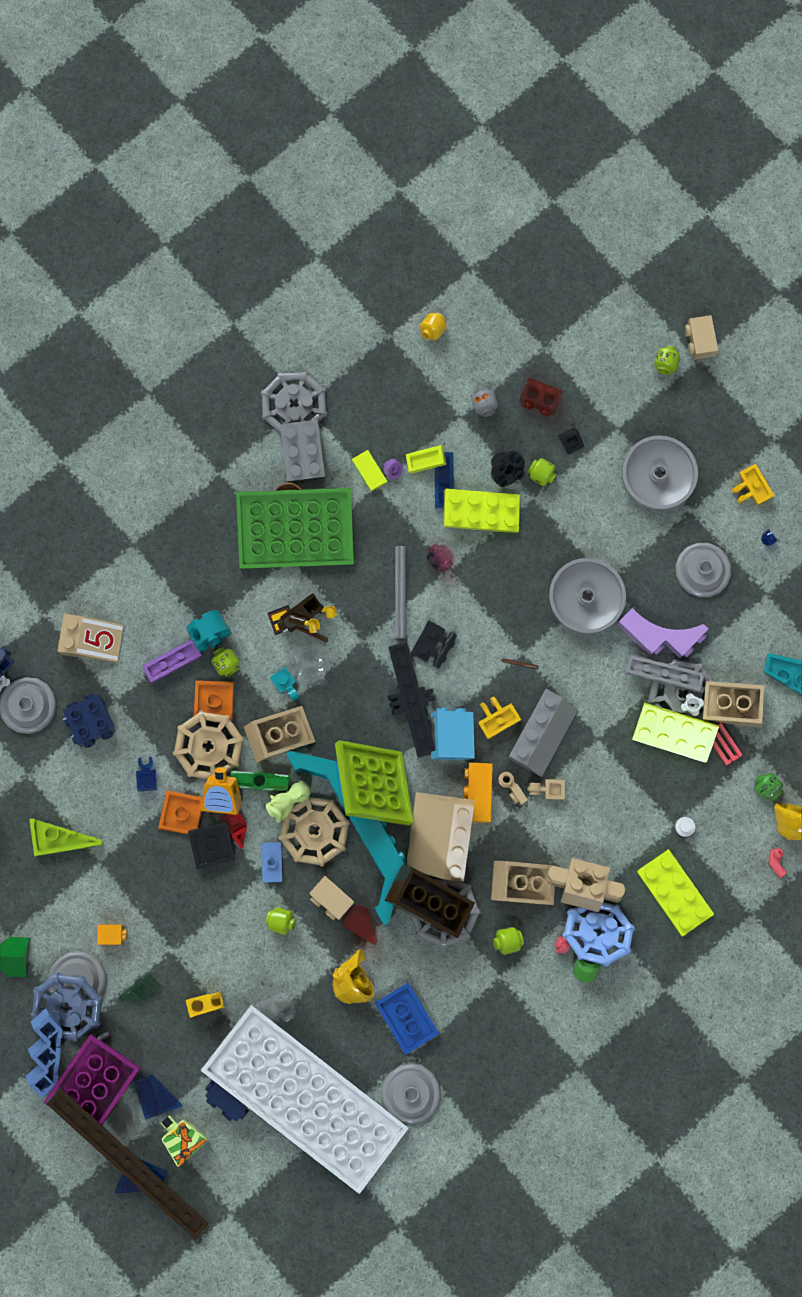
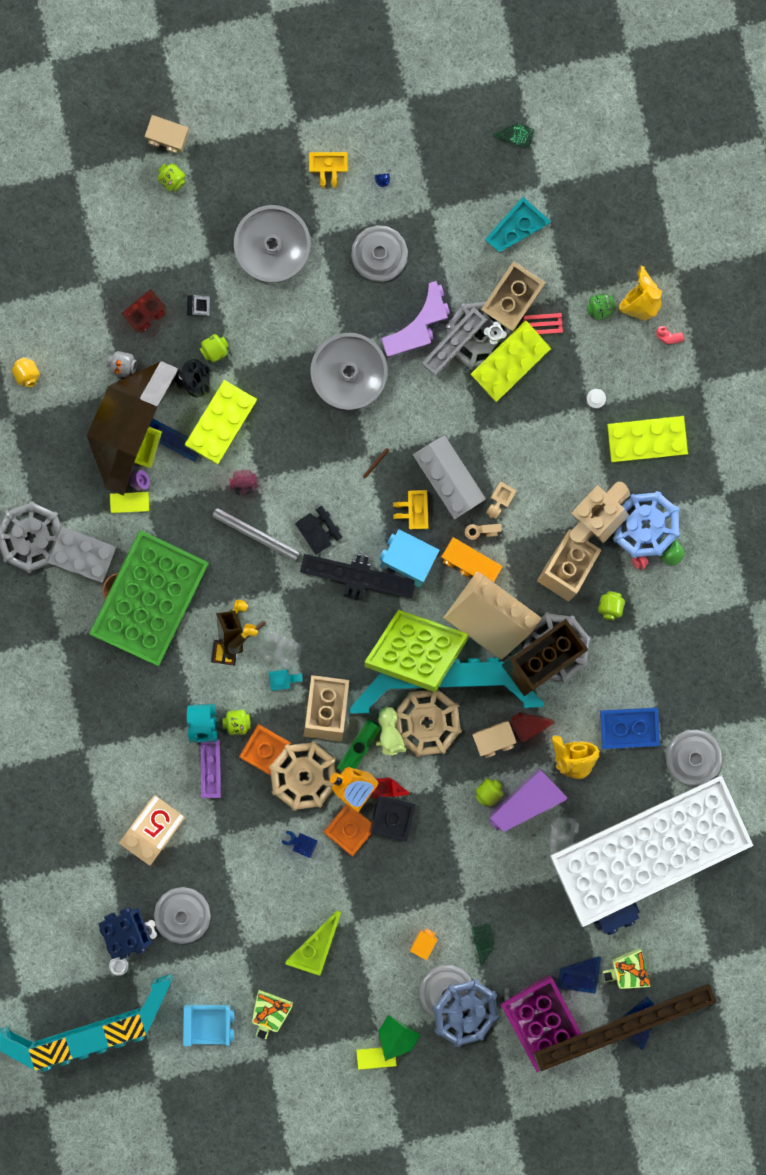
camera: 60 degrees left, 10 degrees up
medium blue brick [26,1008,62,1098] -> none
dark blue brick [62,694,116,748] -> none
yellow leg [185,992,225,1018] -> none
medium blue plate [262,842,283,883] -> none
none -> dark brown panel [87,361,180,496]
none -> medium lavender slope [489,767,567,832]

